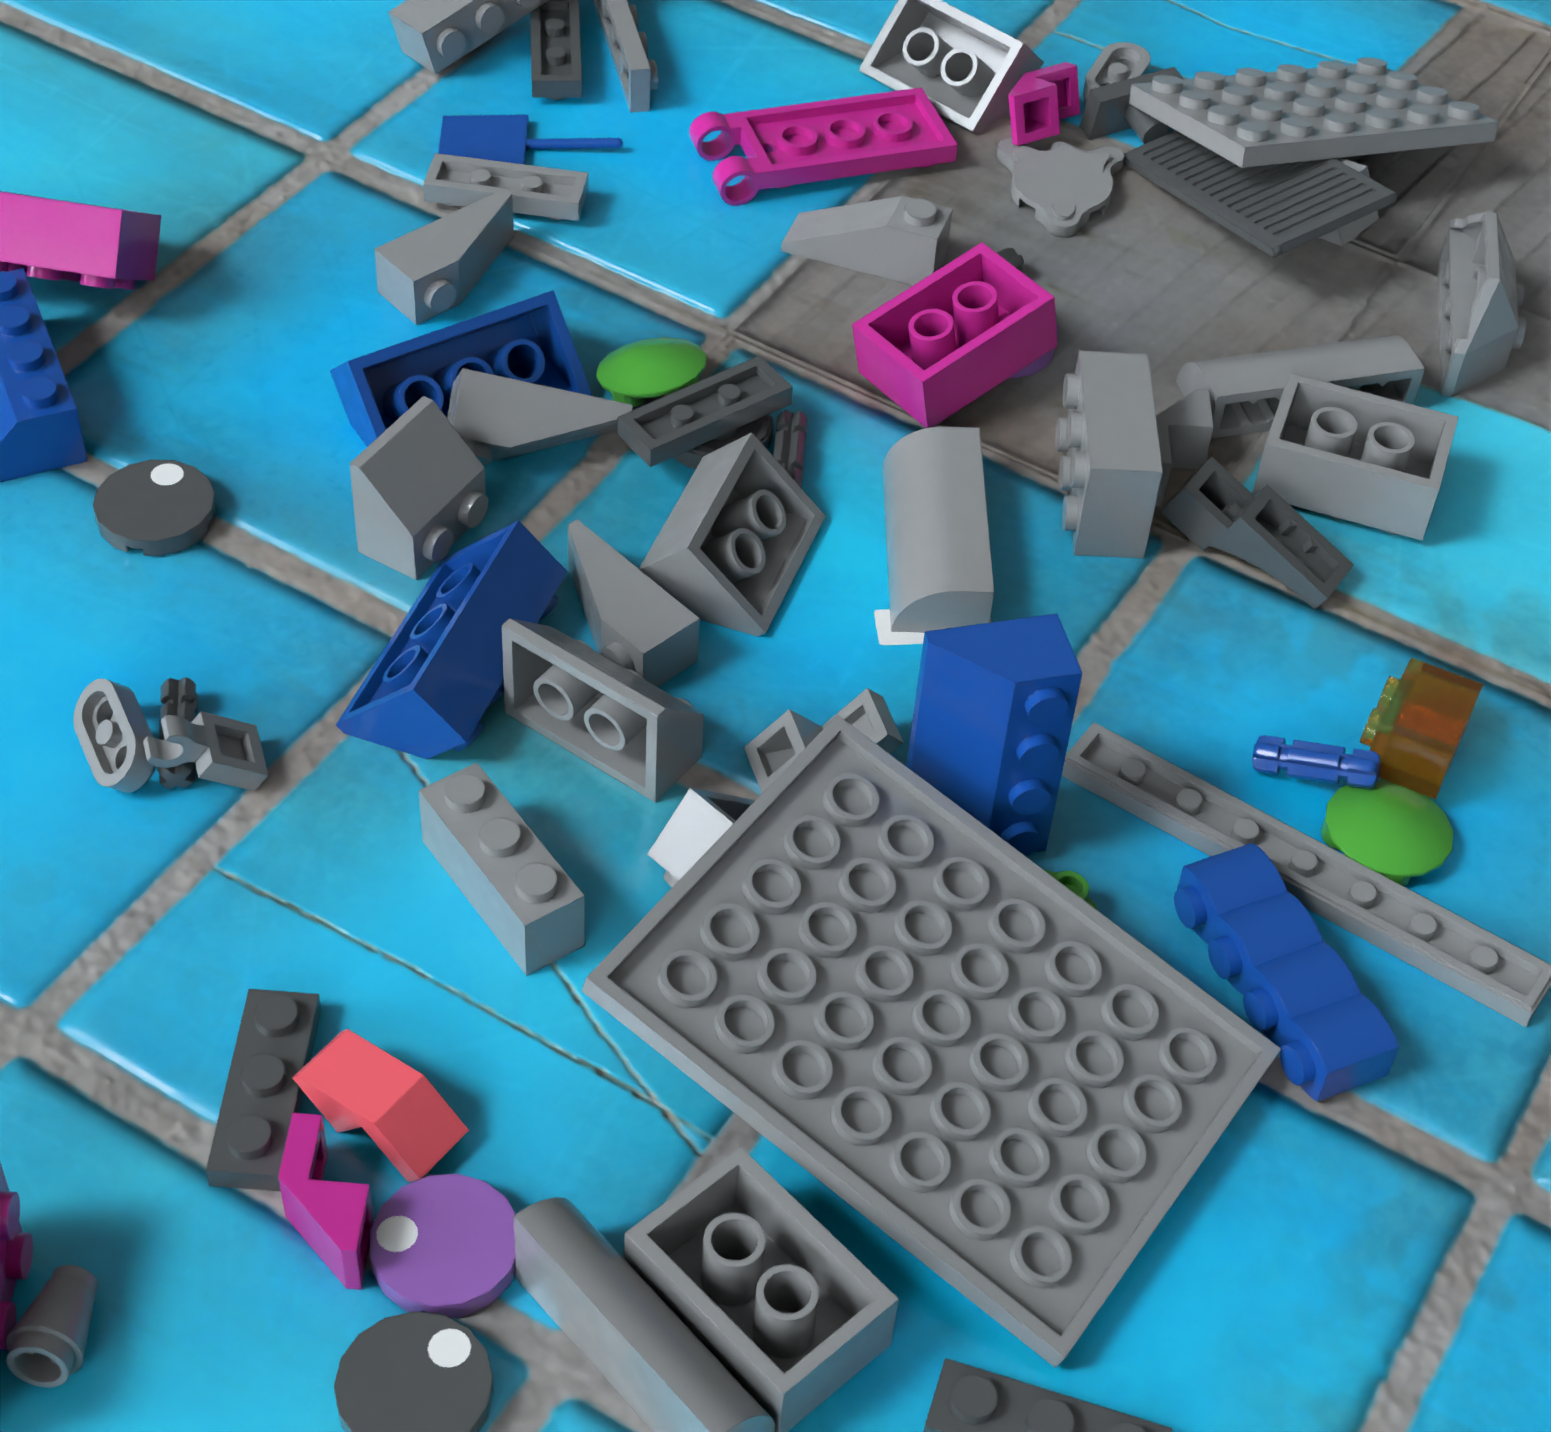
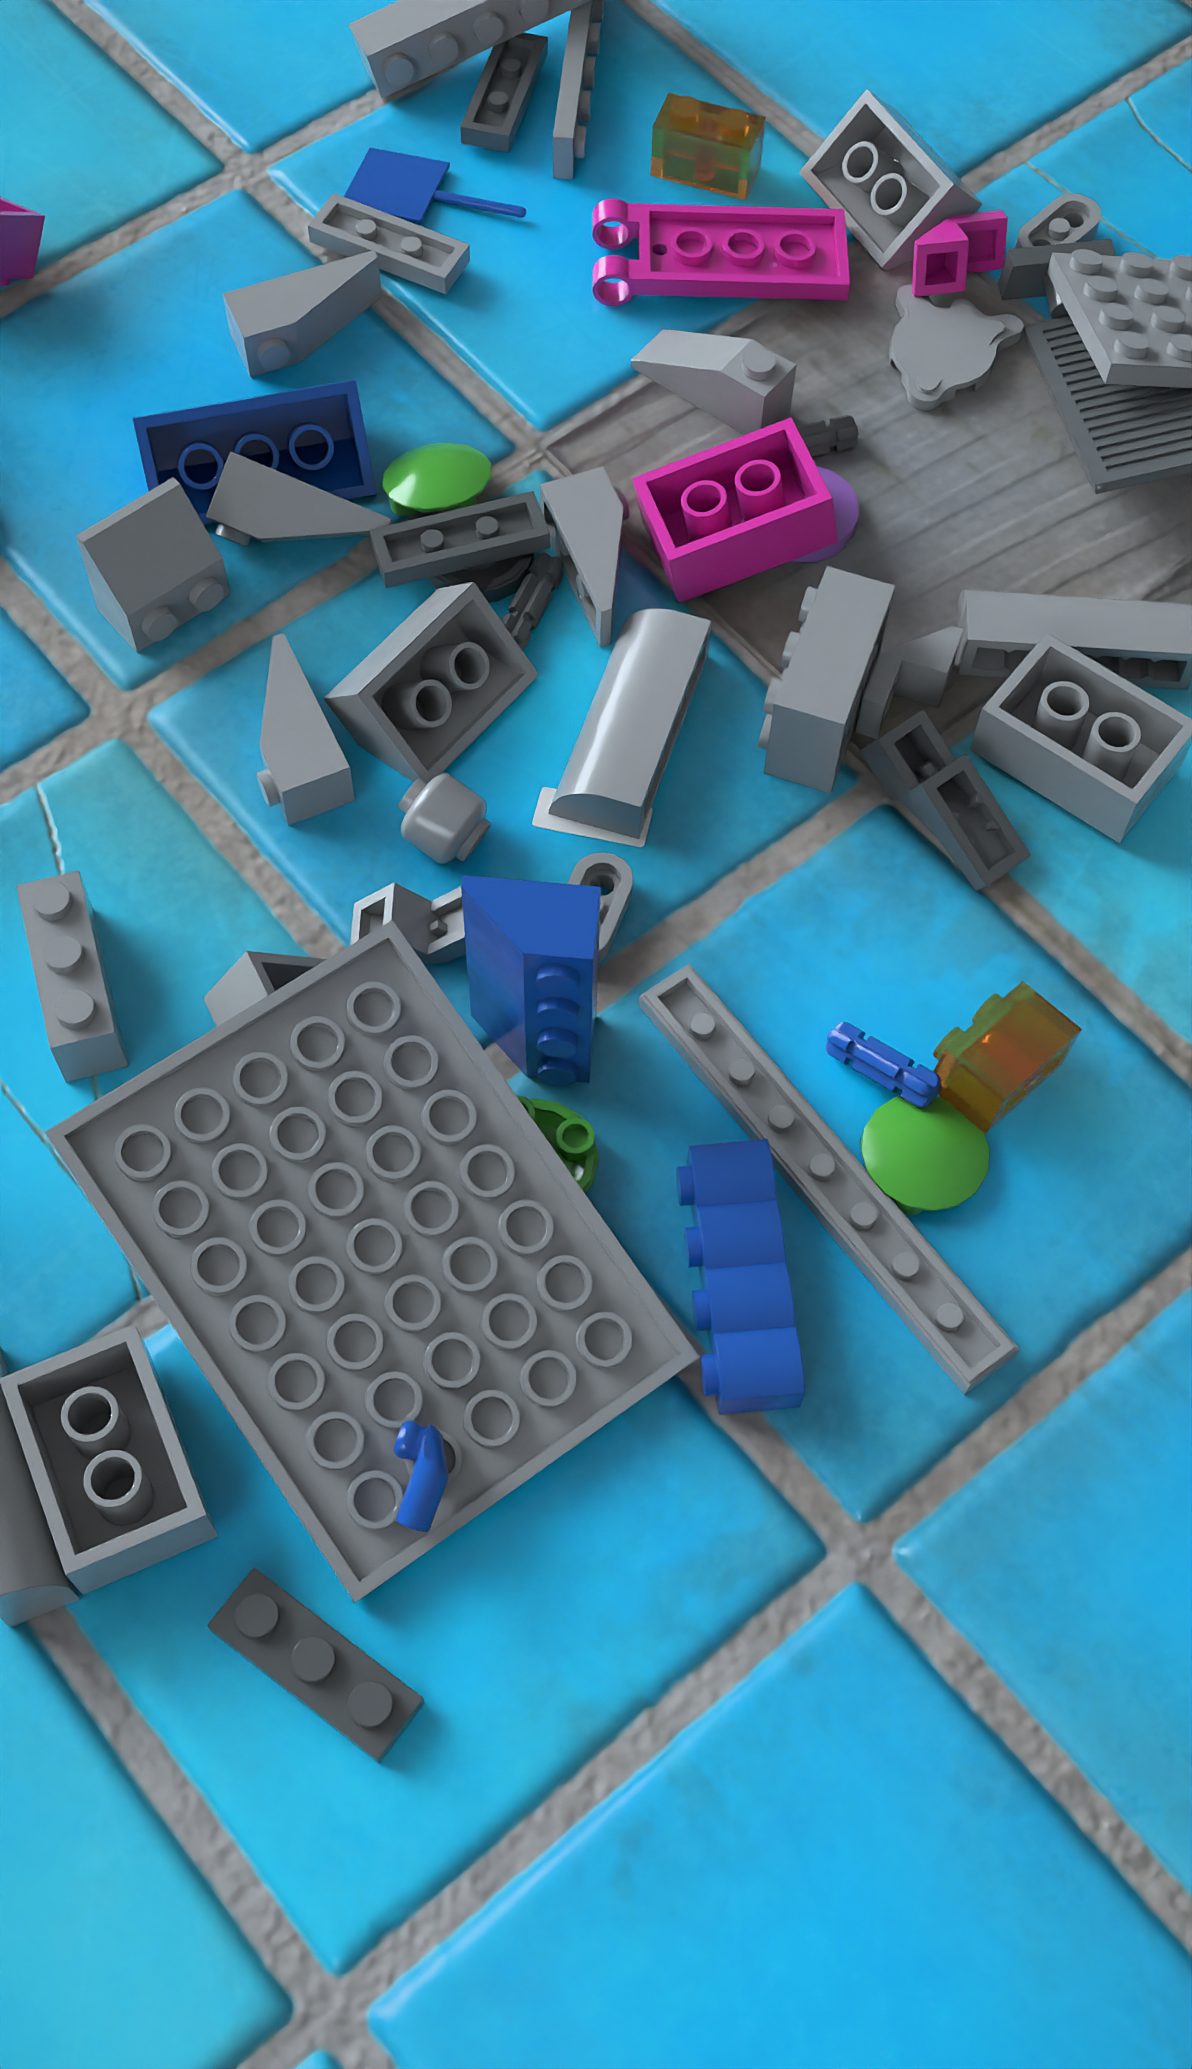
camera: 20 degrees right, 15 degrees up
blue slope [336,520,568,759] -> none
light grey slope [501,618,704,803] -> none
none -> blue arm [393,1420,448,1532]
none -> light grey head [398,773,491,864]
none -> light grey slope [540,466,629,647]
none -> clear orange brick [650,93,766,200]

